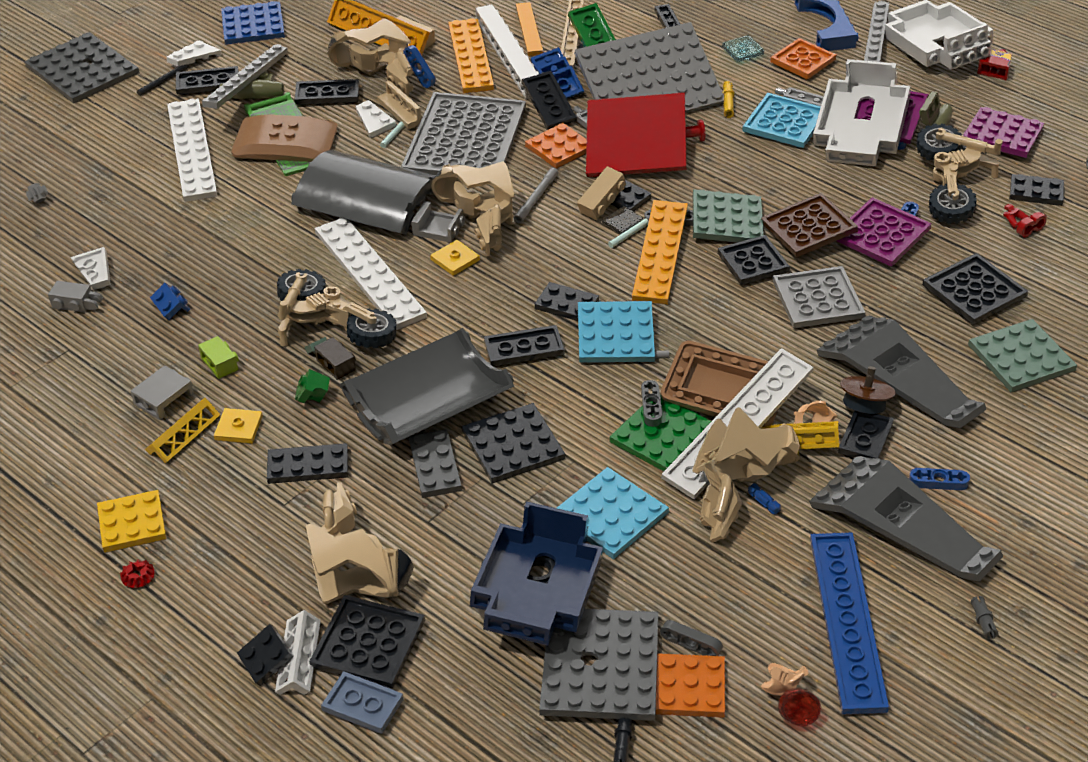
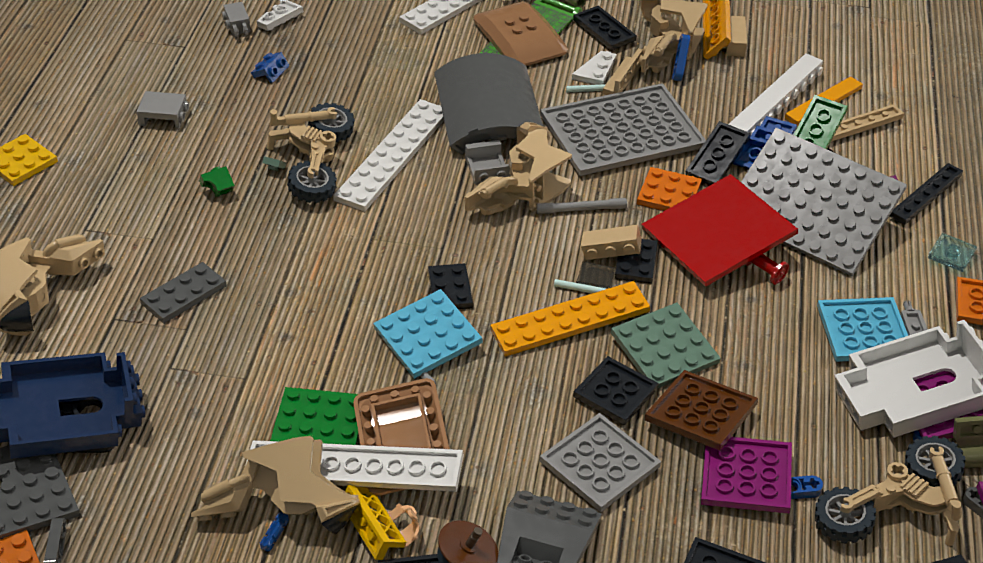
camera: 55 degrees right, 0 degrees up
yellow fence [145,398,220,463] -> none
lime brick [198,336,239,379] -> none
yellow plate [214,408,263,444] -> none
black plate [267,443,348,484] -> none
dark brown brick [314,337,356,380] -> none
dark grey panel [340,328,514,445] -> none
yellow plate [430,240,480,276] -> none
light orange plate [448,18,494,94] -> none
black plate [462,403,565,484] -> none
black plate [484,325,565,366] -> none
medium azure plate [557,467,669,559] -> none
dark grey beam [641,380,662,427] -> none
yellow pin [723,81,735,118] -> none

